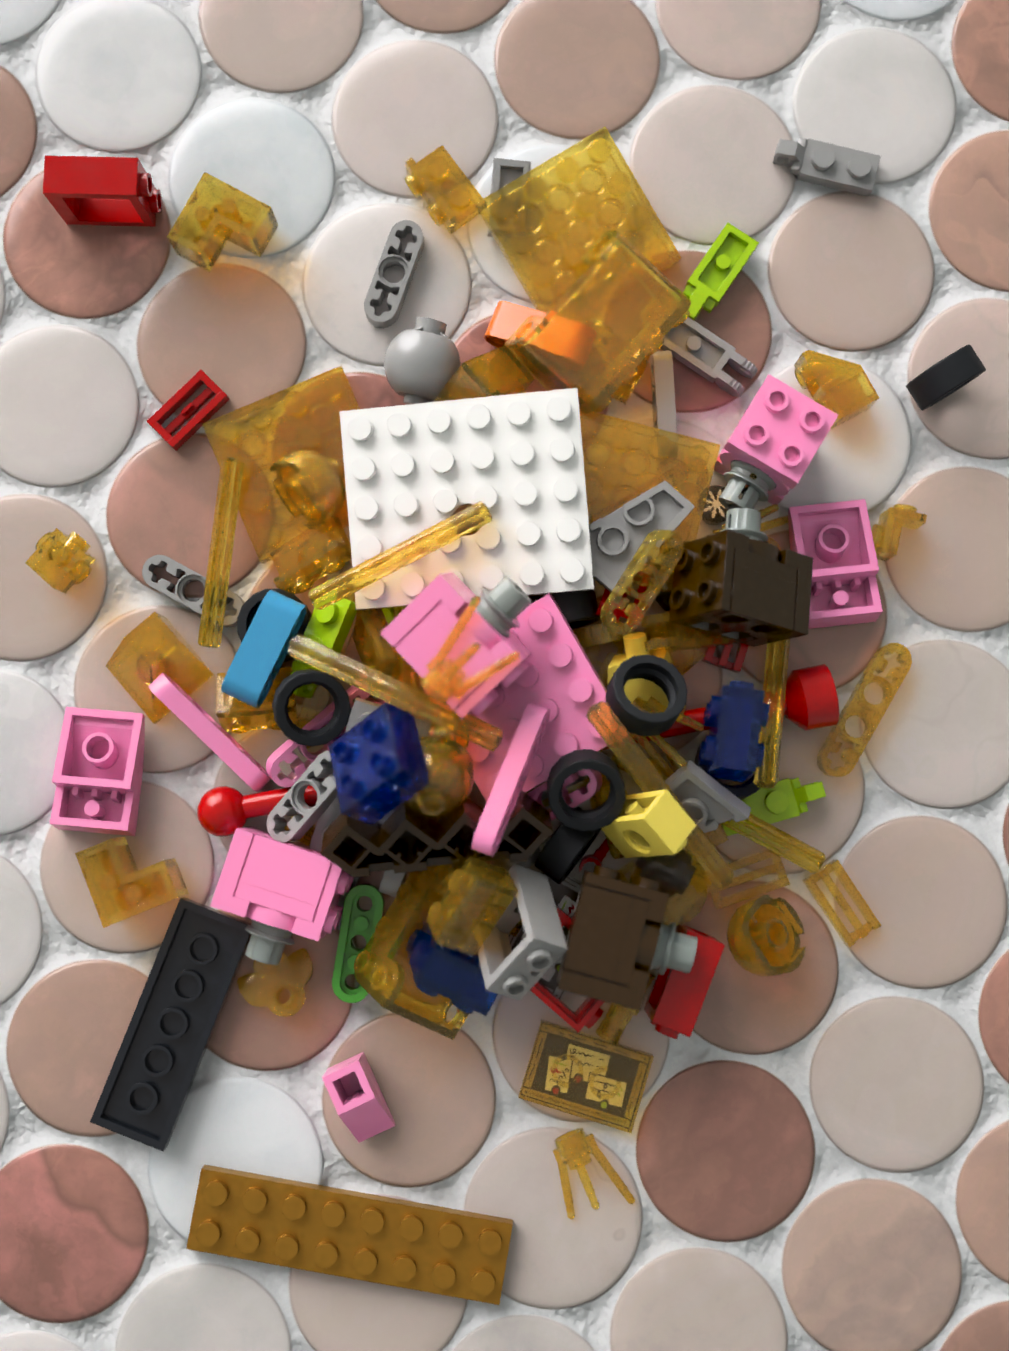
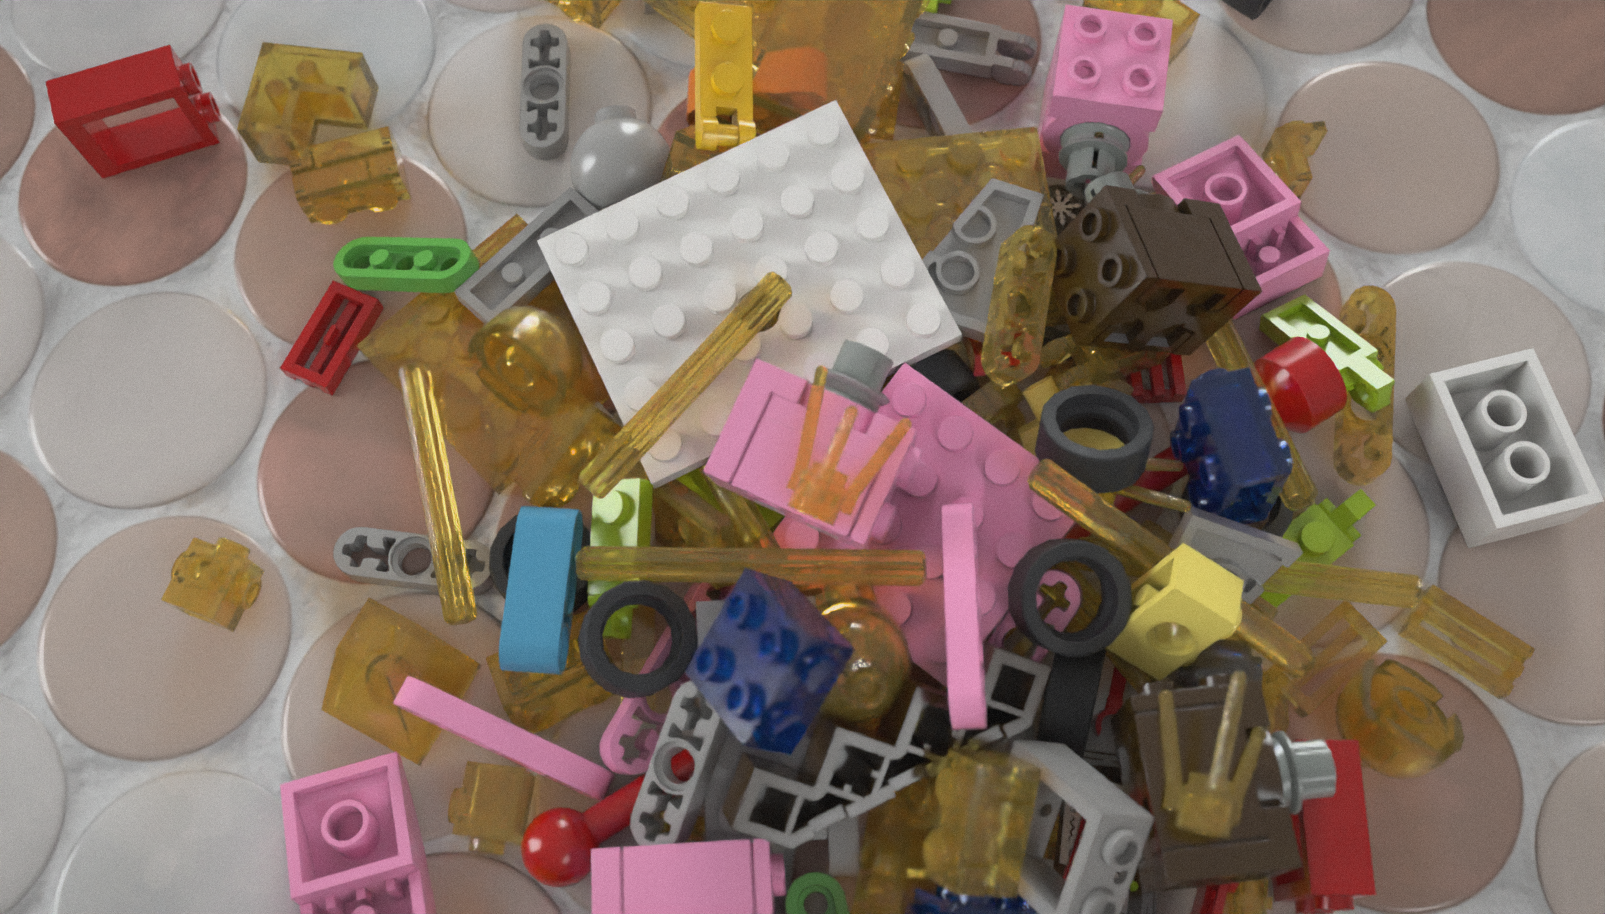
camera: 20 degrees left, 15 degrees down
none -> clear yellow brick [287,126,412,224]
none -> bright green plate [333,237,480,293]
none -> clear yellow brick [448,761,536,856]
none -> light grey plate [454,187,599,334]
none -> yellow plate [695,1,756,151]
none -> clear yellow plant [1159,672,1266,839]
none -> lime hinge [1259,294,1395,413]
none -> white brick [1405,348,1604,548]

